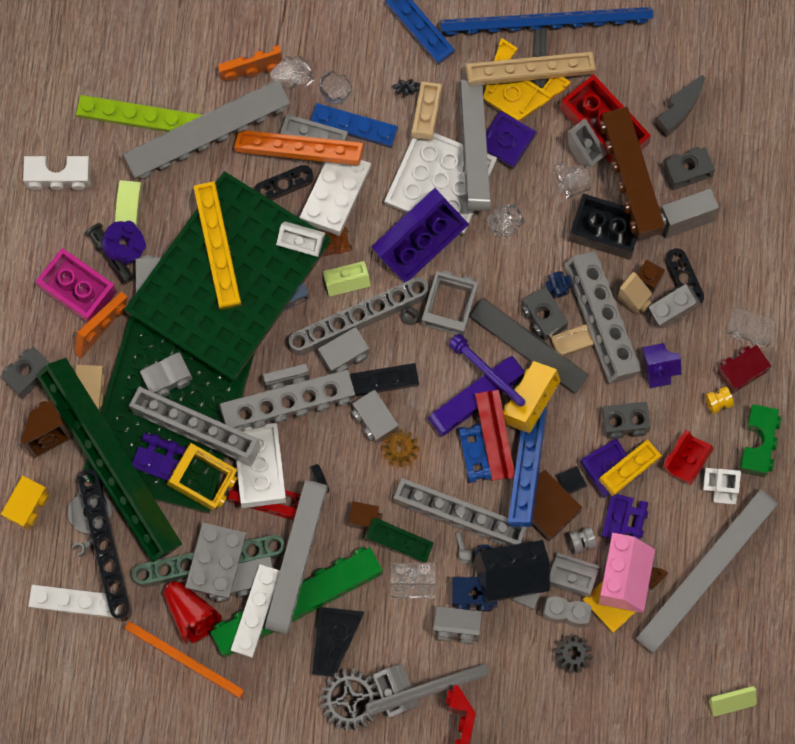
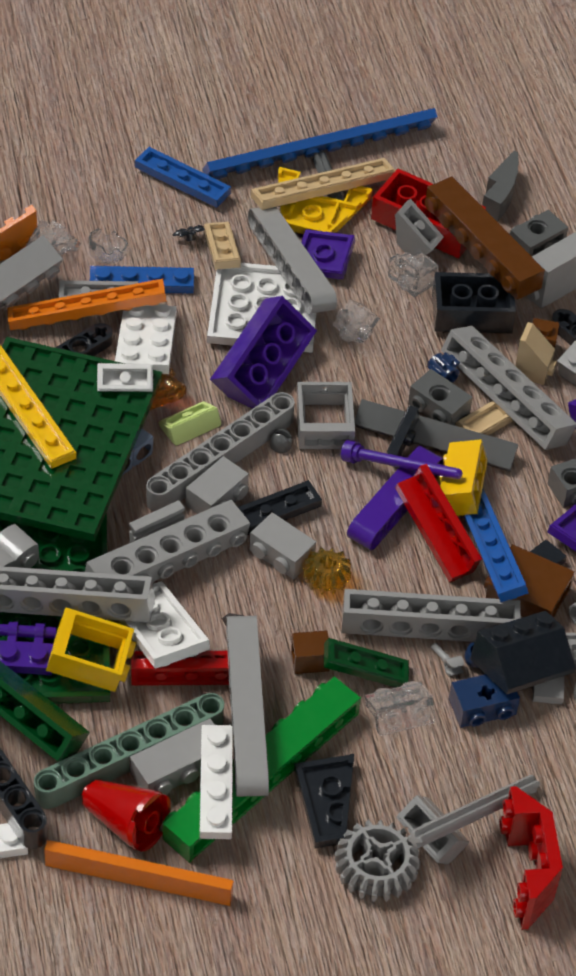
camera: 25 degrees left, 25 degrees down
light grey plate [185,523,247,599] -> none
light grey slope [434,606,482,644] -> none
blue plate [458,424,491,483] -> none
none -> black plate [387,405,419,456]

